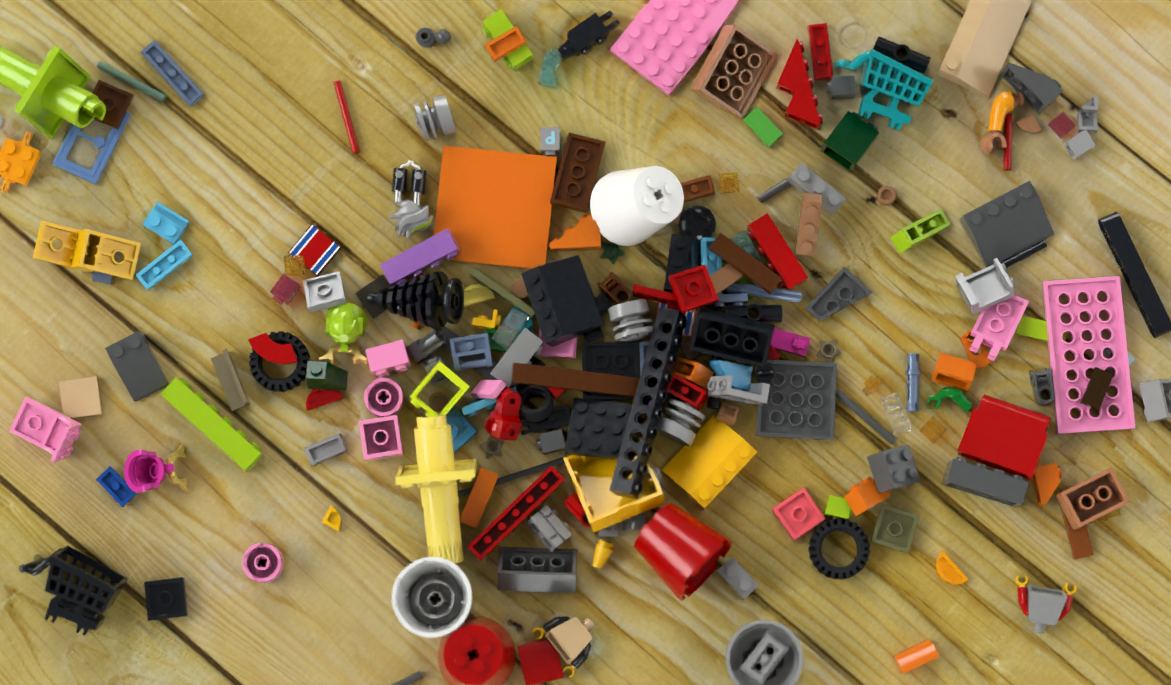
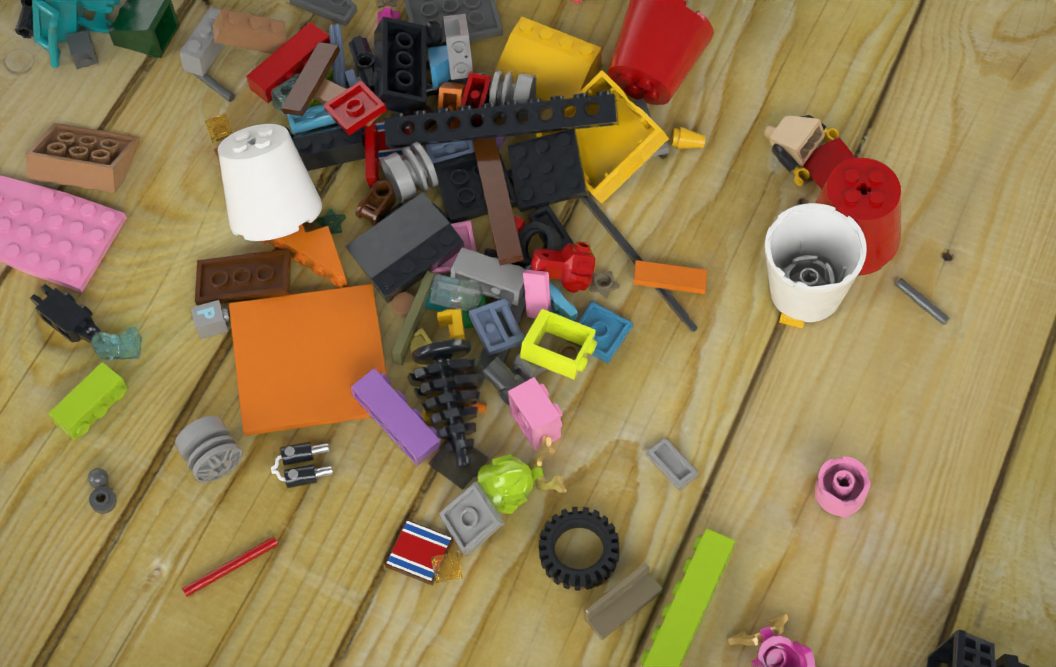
camera: 105 degrees left, 20 degrees down
black plate [144,577,188,621] -> none
red tile [248,333,298,365] -> none
clear pink brick [270,273,301,305] -> none
dark green slope [306,361,348,390] -> none
red tile [306,389,343,411] -> none
yellow tile [322,506,342,531] -> none
bright pink brick [359,415,404,461] -> none
bright pink brick [364,378,405,418] -> none
light grey hair [389,199,433,241] -> none
light yellow piece [395,414,477,564] -> none
red brick [467,465,565,562] -> none
orange tile [484,26,527,62] -> none
dark grey slope [498,547,577,593] -> none
light grey brick [527,505,572,552] -> none
dark grey brick [536,429,566,455] -> none
red piece [563,492,591,528] -> none
medium nougat tile [716,401,740,426] -> none
bright green tile [743,107,783,148] -> none
red slope [776,39,823,130] -> none
red tile [808,23,833,81] -> none

